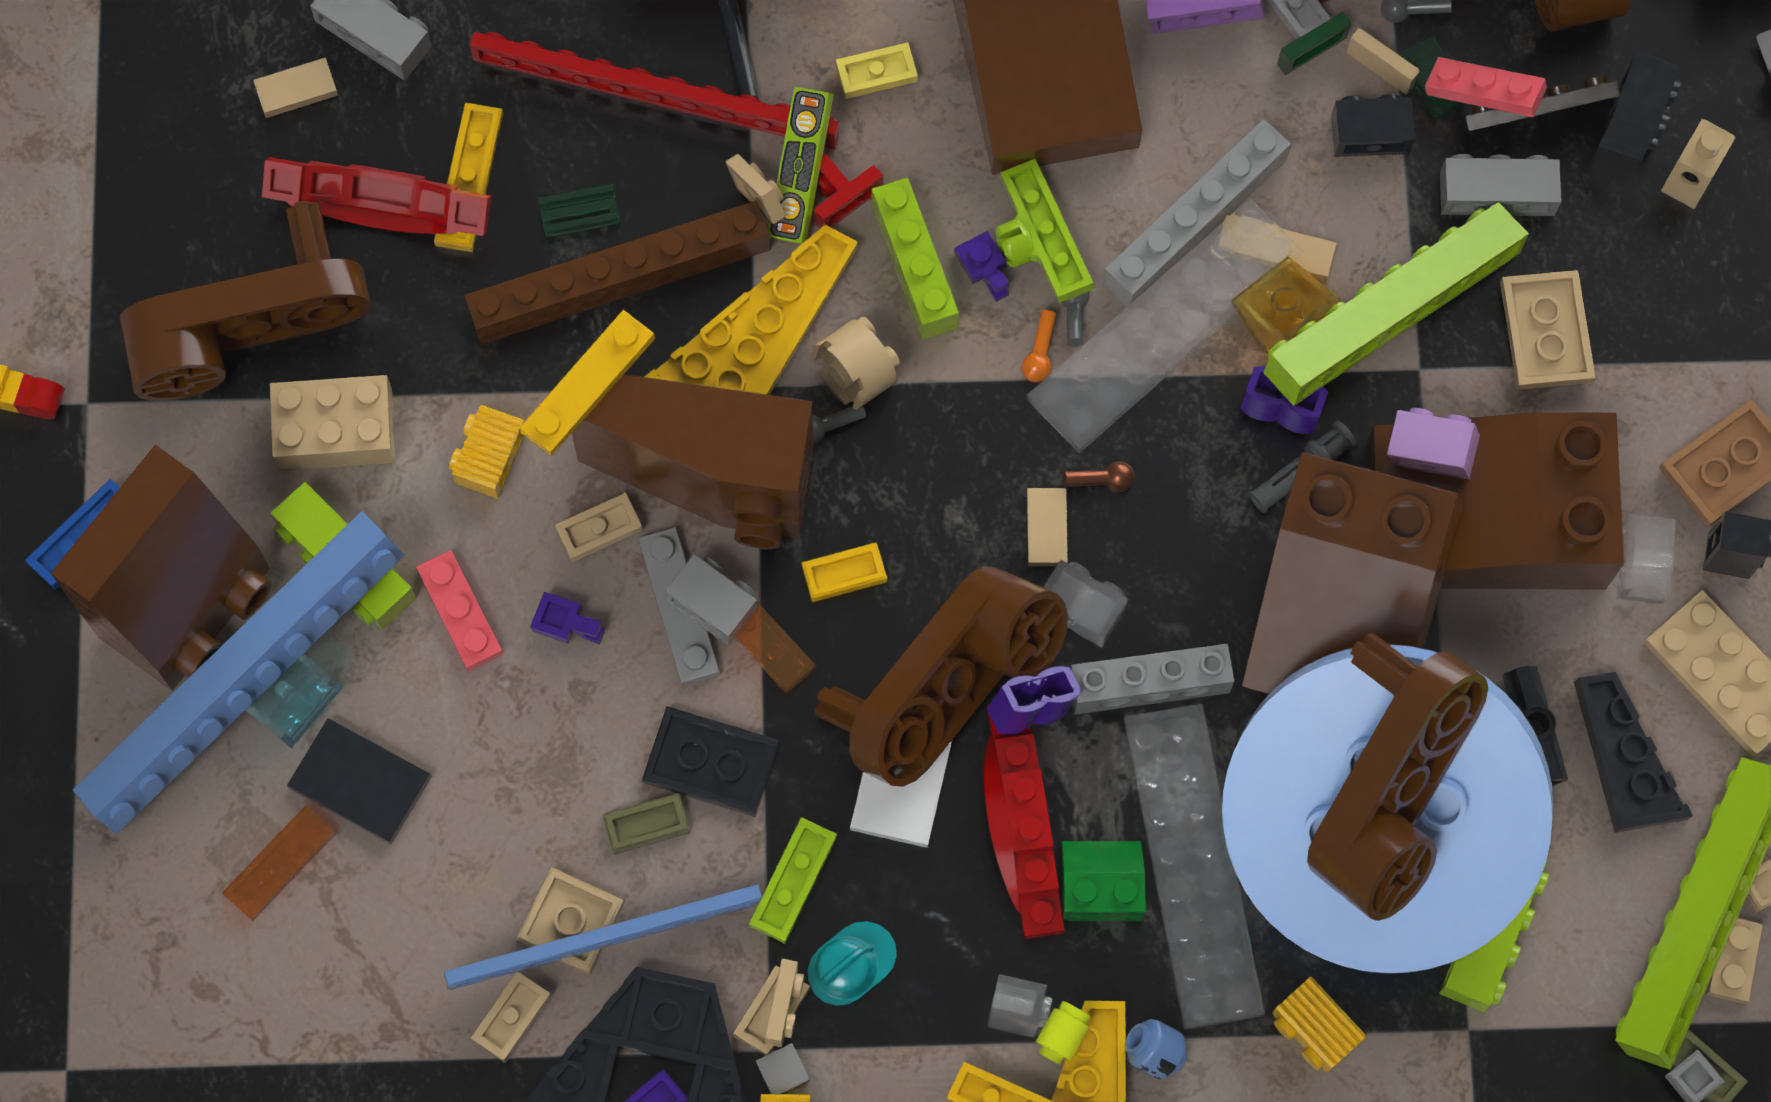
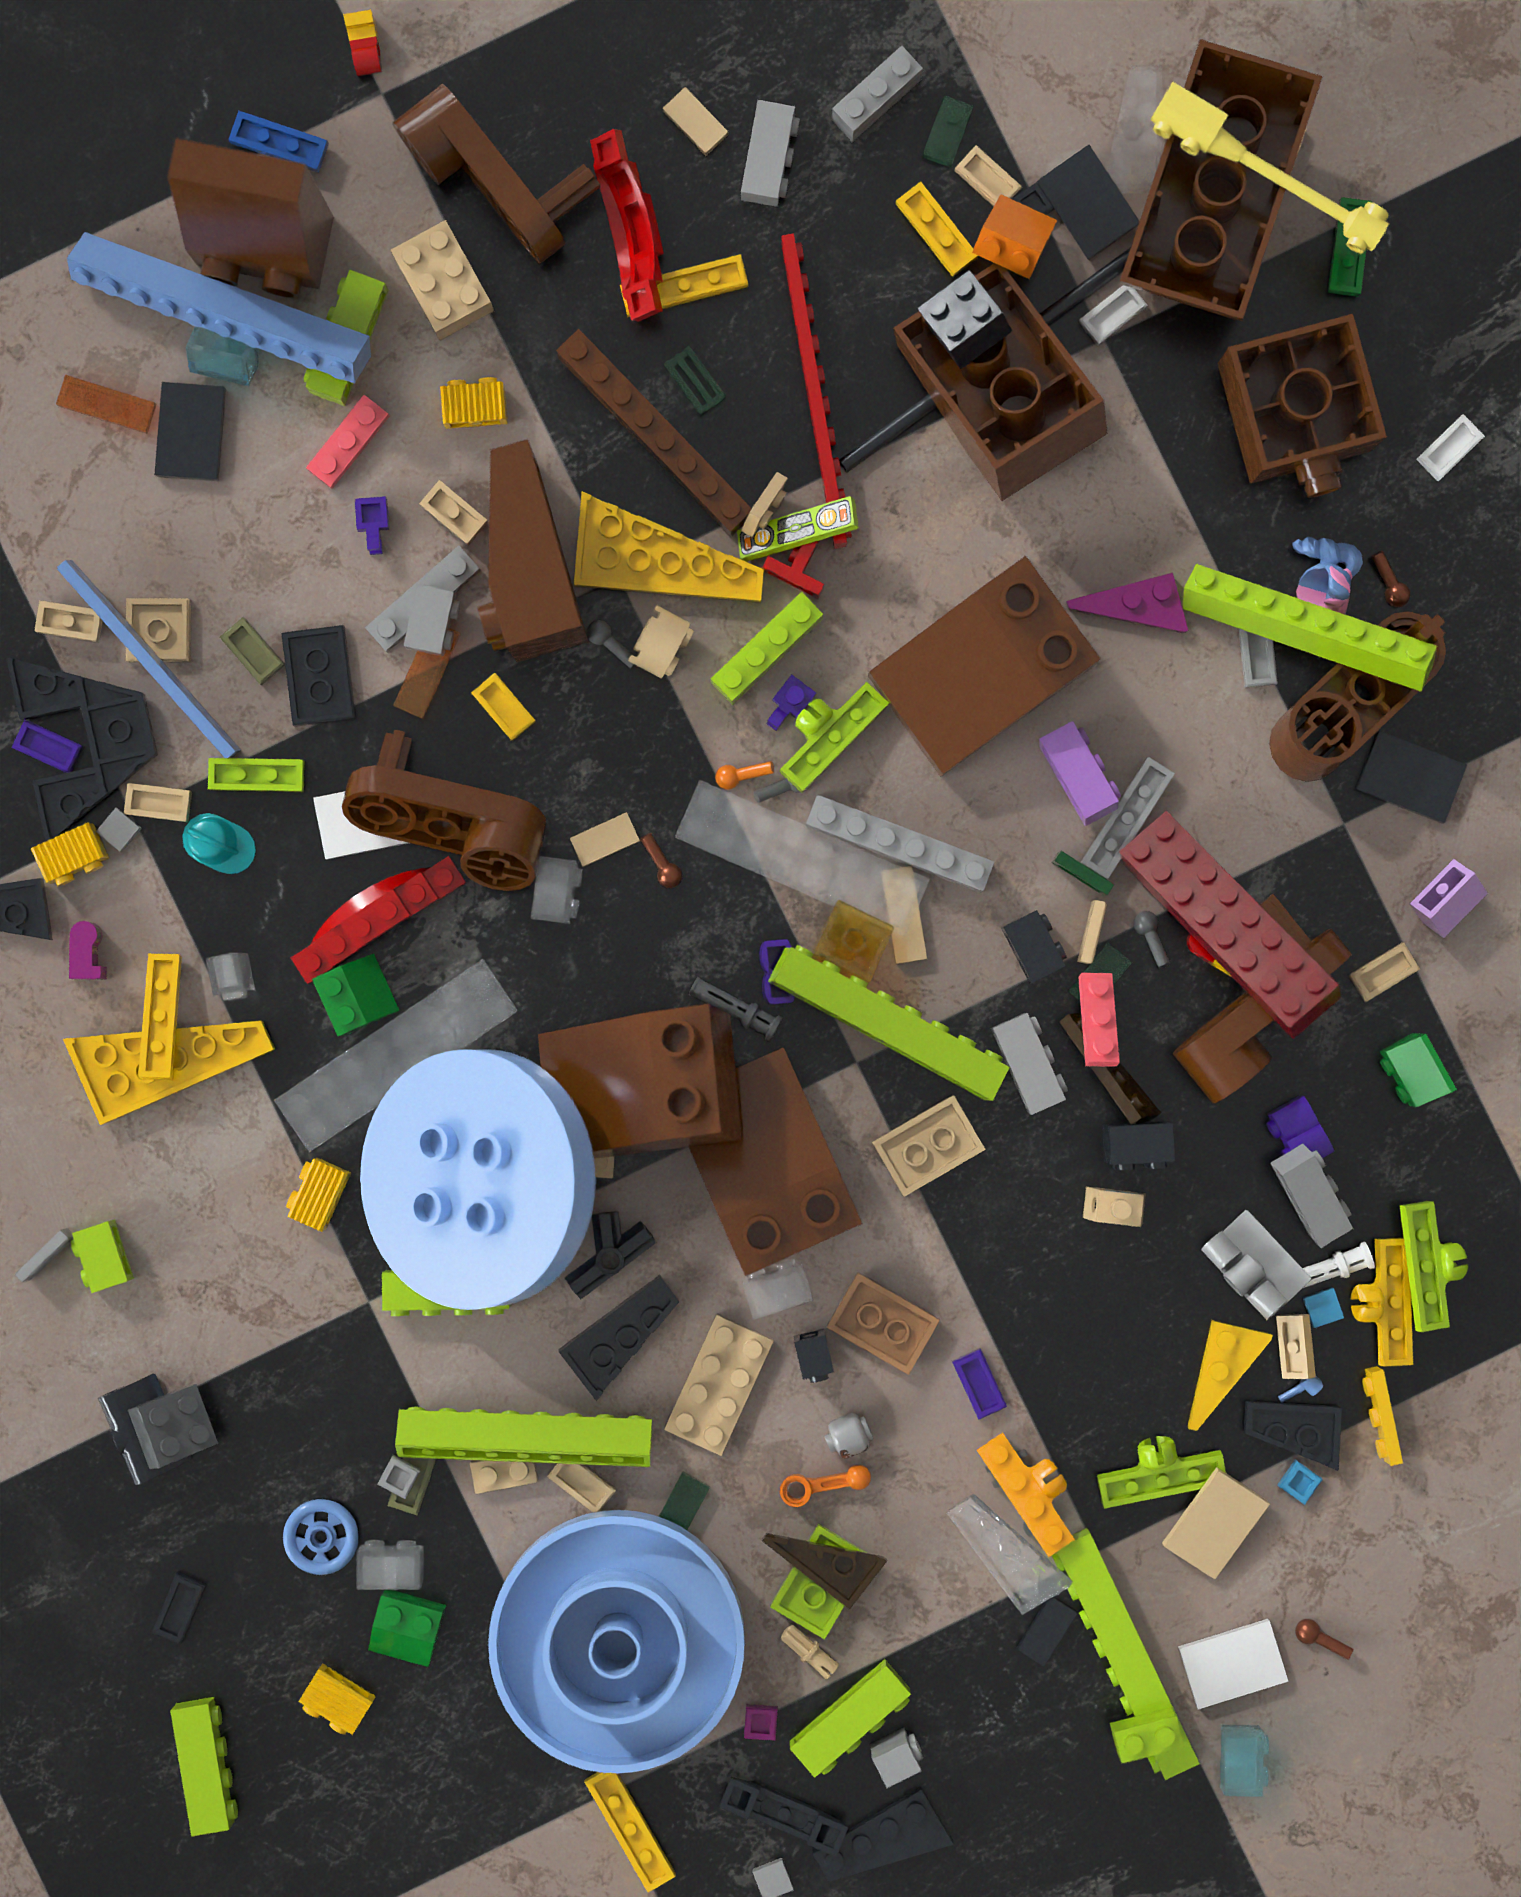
camera: 70 degrees right, 15 degrees up
yellow plate [520,310,655,457] -> none
tan plate [765,959,804,1047] -> none
light yellow plate [836,42,918,99] -> none
dark purple brick [987,666,1082,734] -> none
neon yellow brick [1035,1001,1091,1065] -> none
light grey brick [1071,644,1234,714] -> none
medium blue head [1125,1019,1187,1079] -> none
reddish brown beam [1307,632,1489,921] -> none
lavender brick [1387,408,1480,479] -> none

